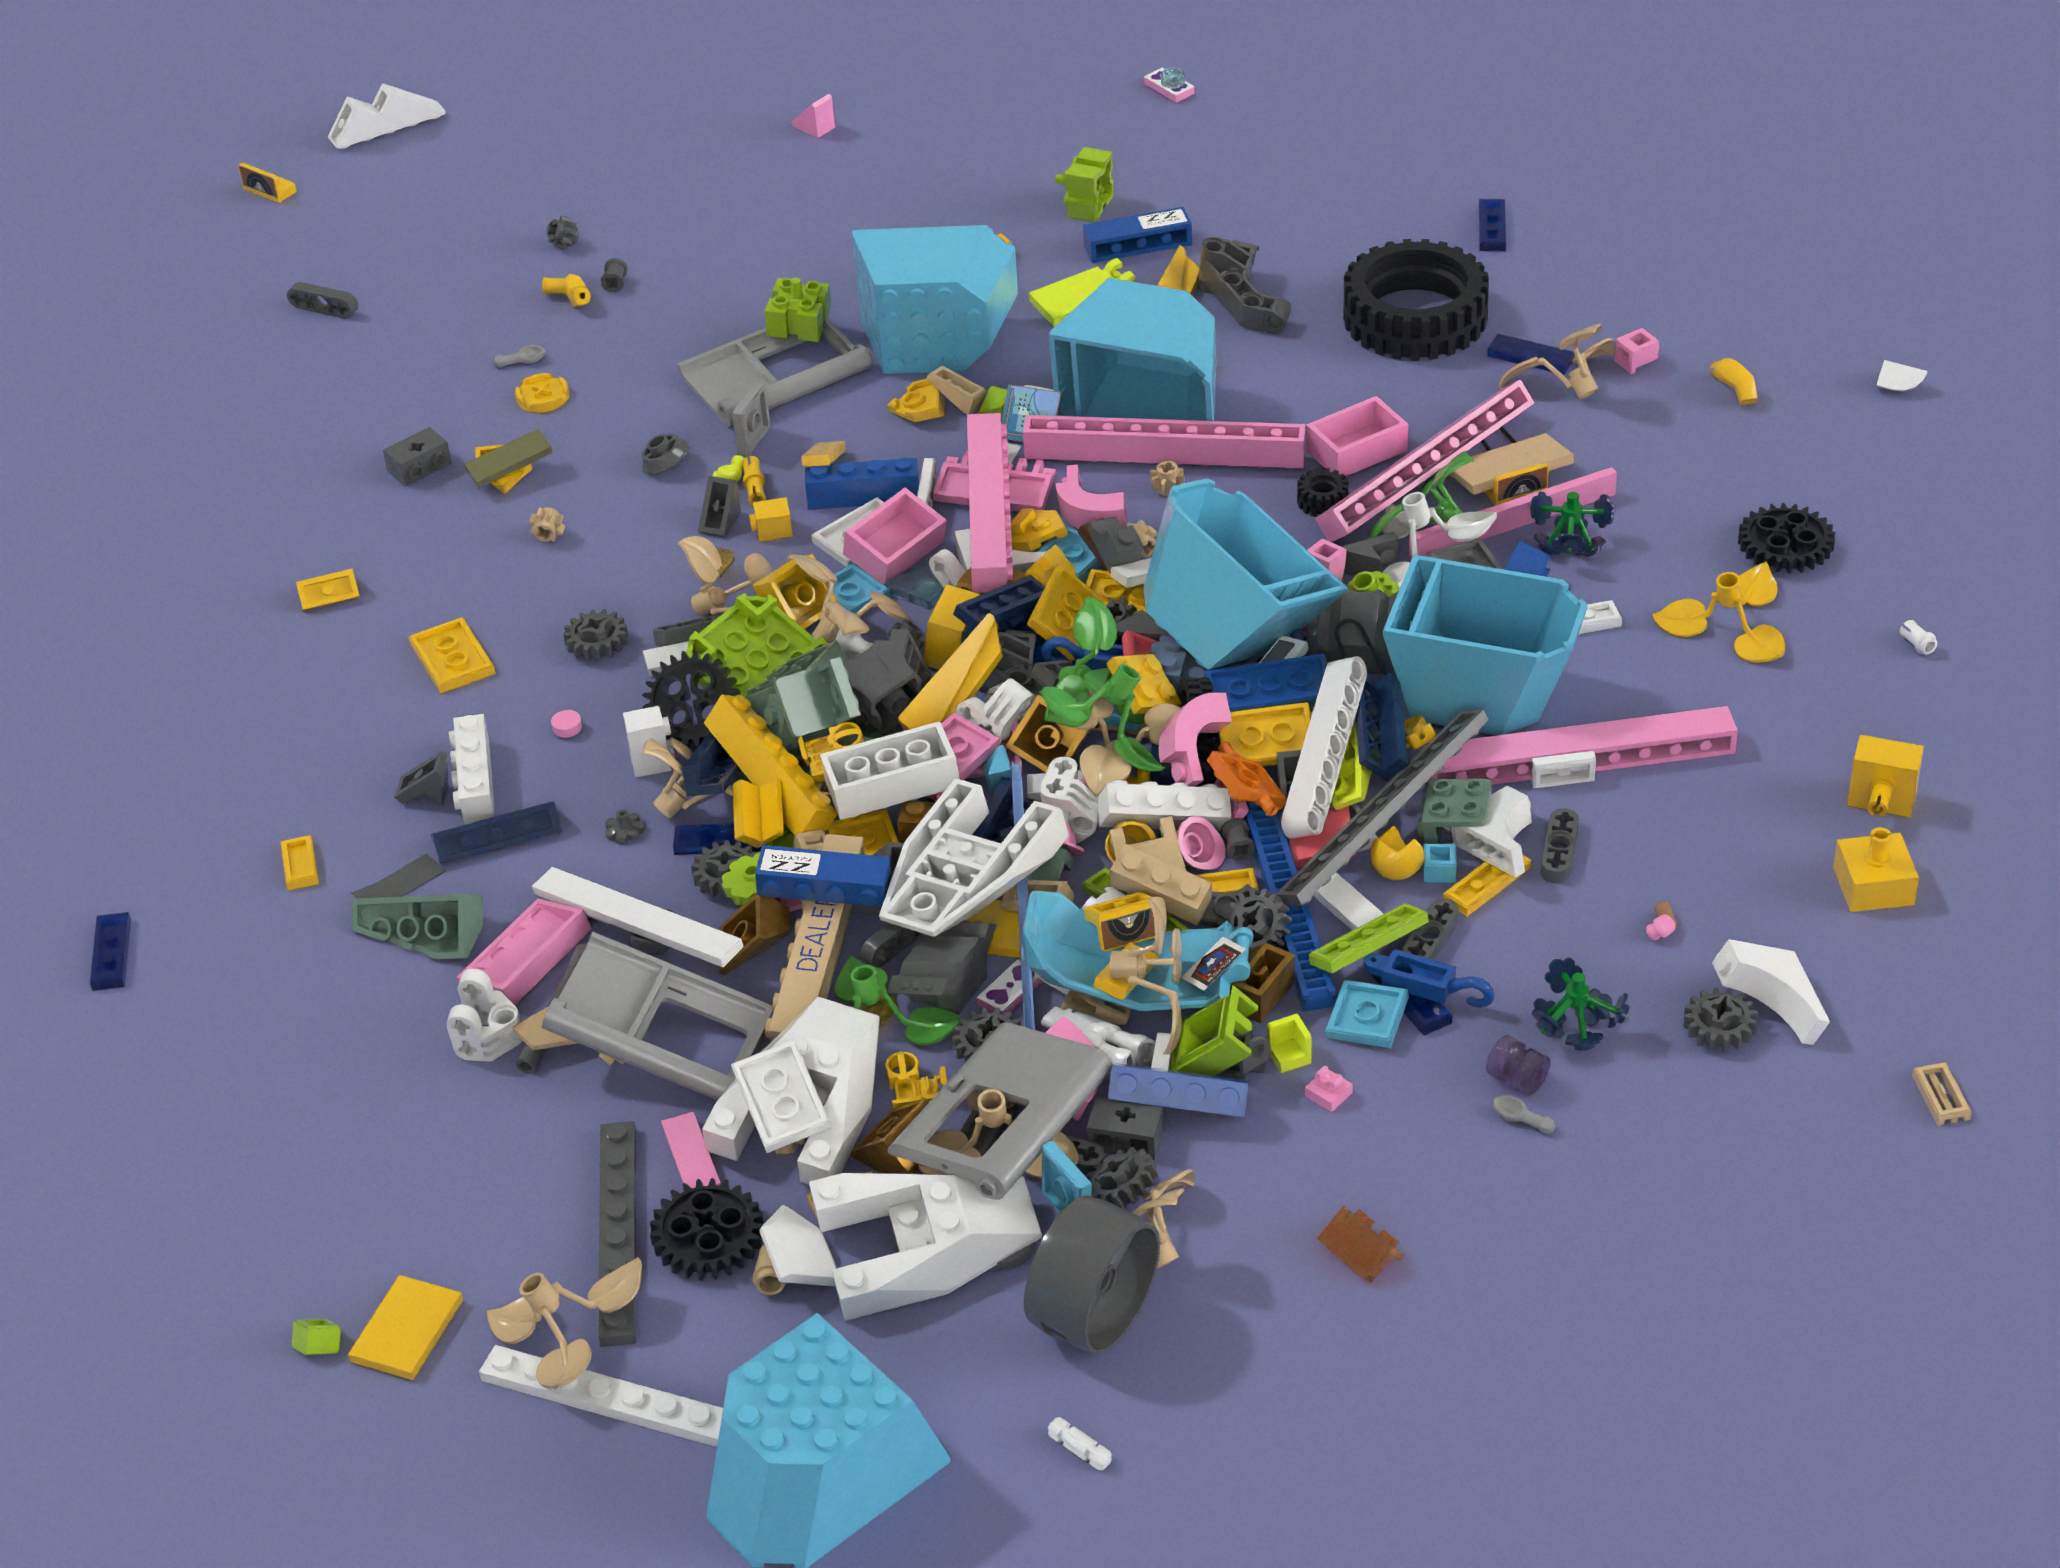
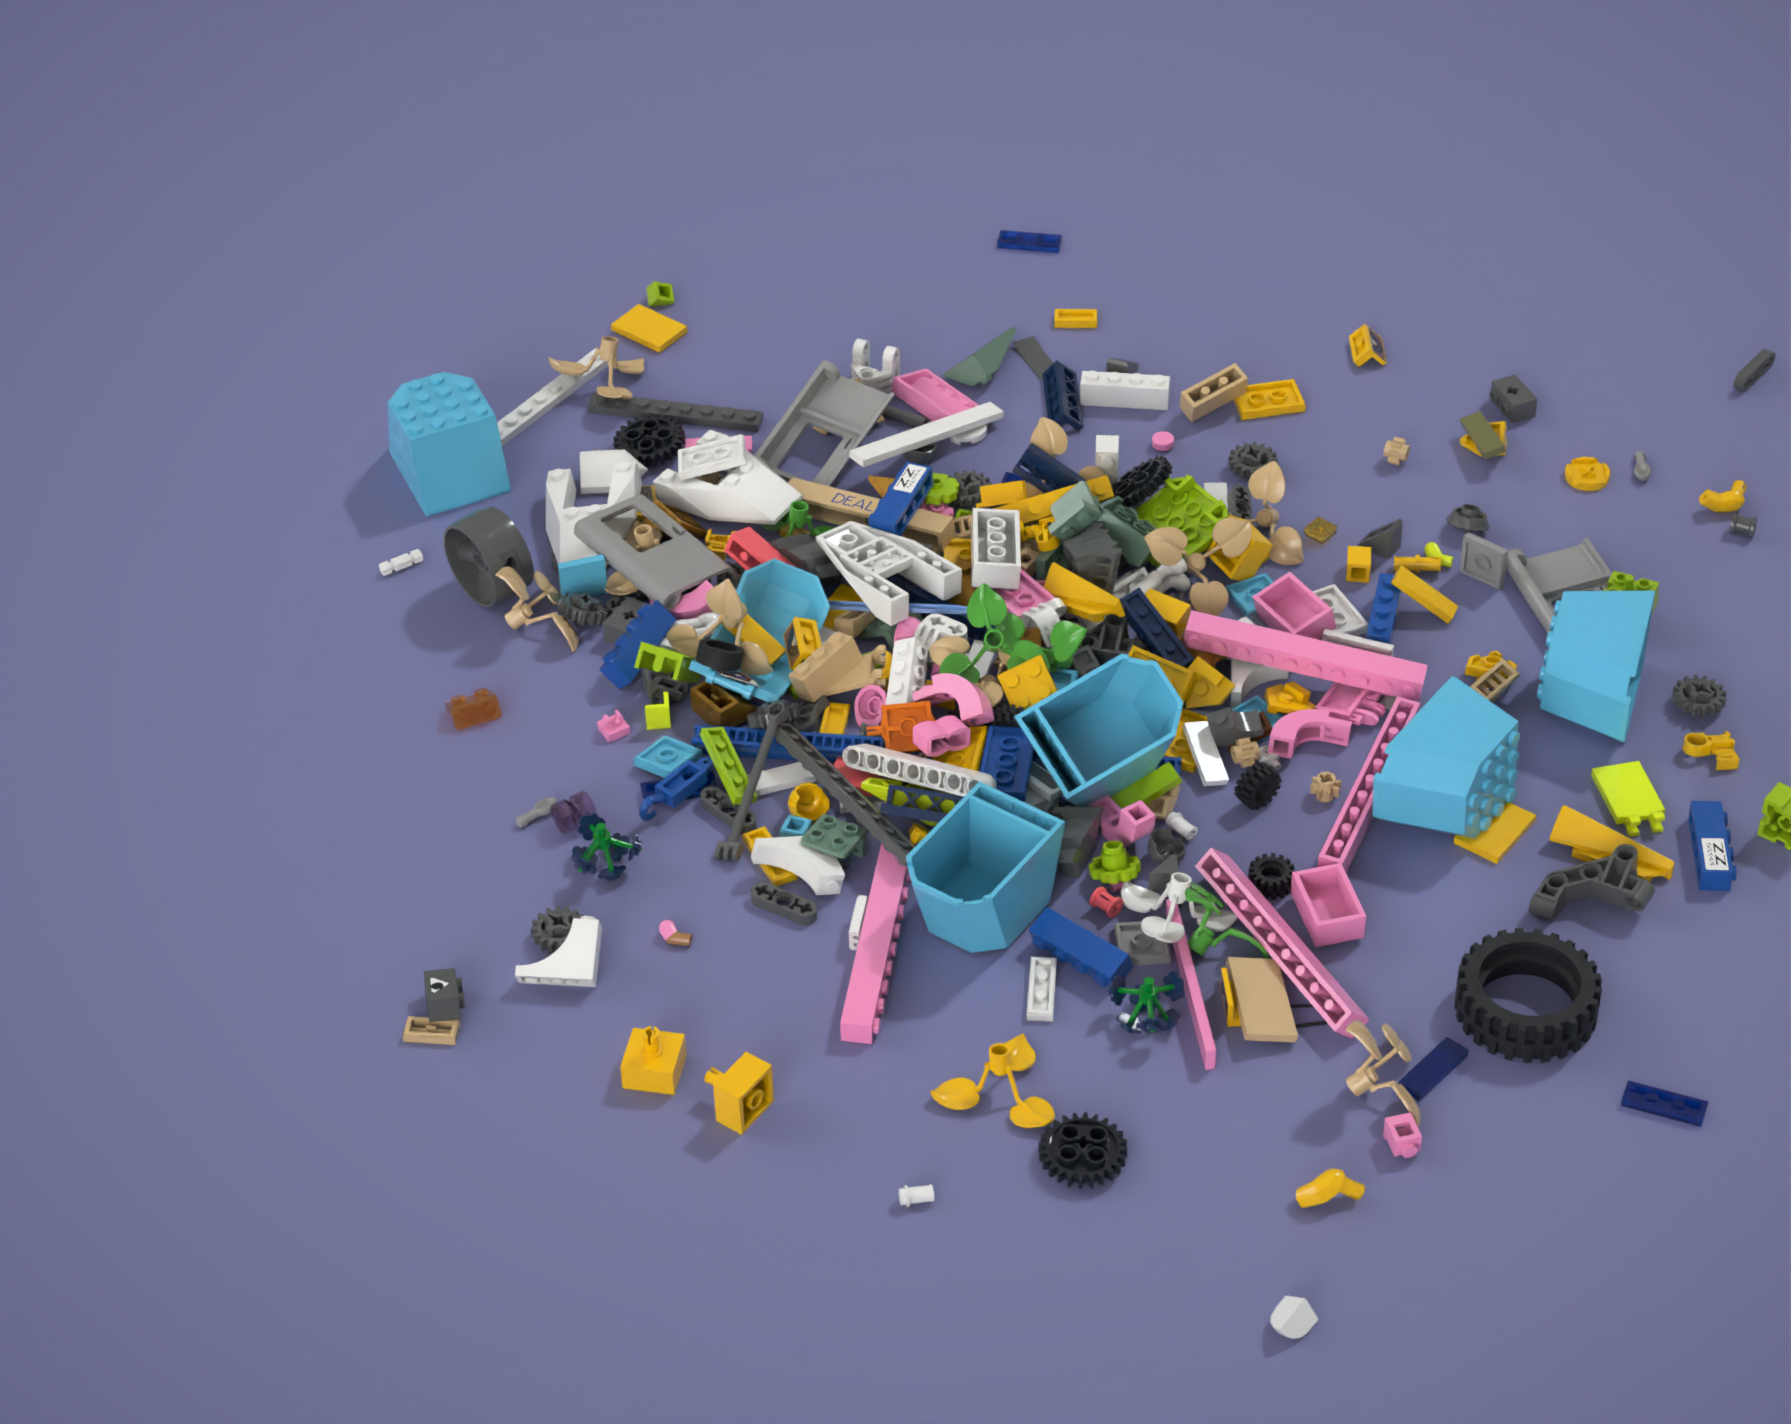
camera: 105 degrees right, 0 degrees up
none -> dark grey brick [424,968,465,1022]
none -> black tyre [696,639,744,671]
none -> dark grey hinge [714,701,788,860]
none -> coral brick [724,527,798,570]
none -> bright pink brick [913,715,971,757]
none -> tan brick [1179,363,1248,422]

